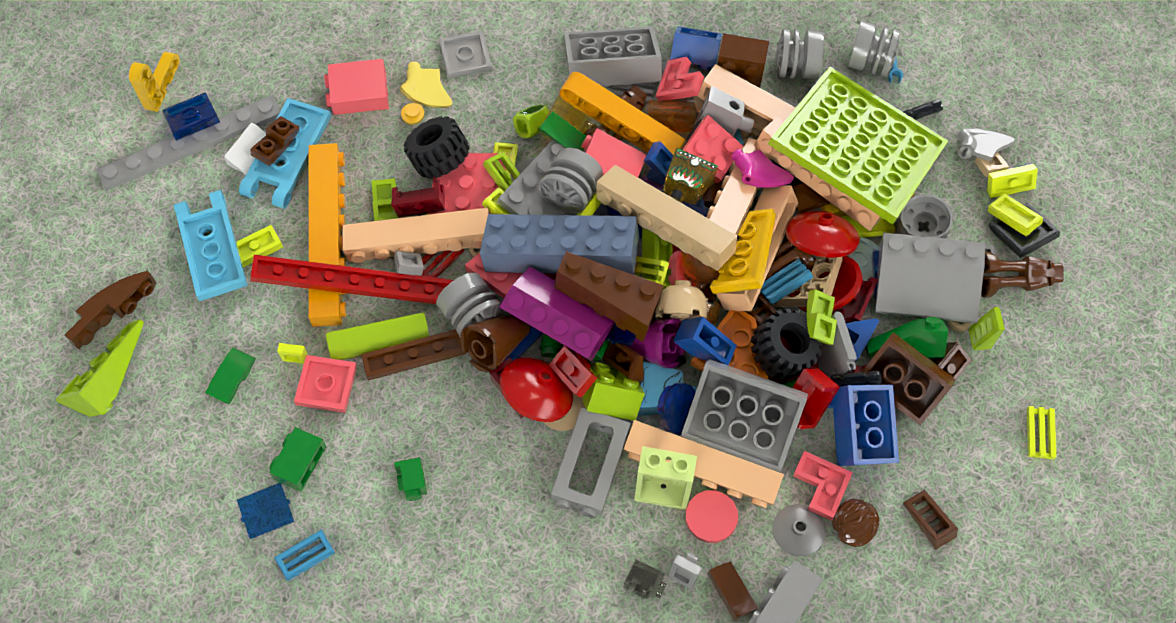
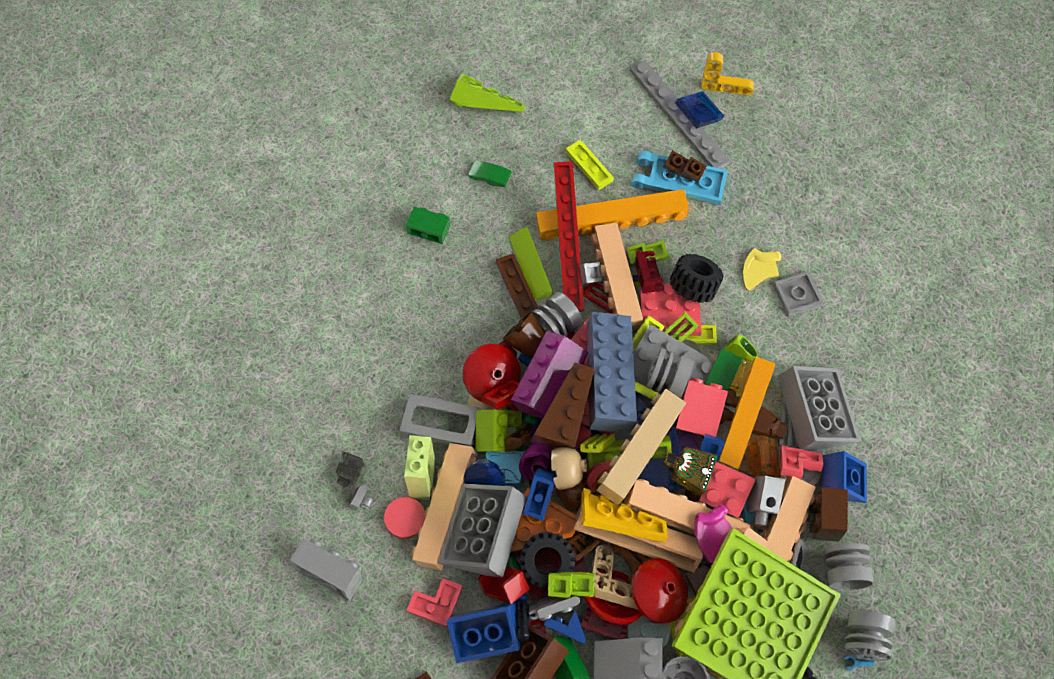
camera: 85 degrees right, 0 degrees up
reddish brown slope [64,271,156,349] -> none
medium azure hinge [174,190,248,302] -> none
white slope [224,123,266,175] -> none
clear blue piece [237,483,295,539] -> none
dark azure tile [274,529,335,581] -> none
neon yellow tile [277,343,308,364] -> none
coral plate [294,355,357,413] -> none
coral brick [324,59,389,115] -> none
green brick [394,457,427,501] -> none
yellow plate [401,103,425,125] -> none
reddish brown slope [707,561,758,621] -> none
dark azure tile [760,259,813,305] -> none
light grey dish [773,504,826,556] -> none
reddish brown hair [832,499,879,547] -> none

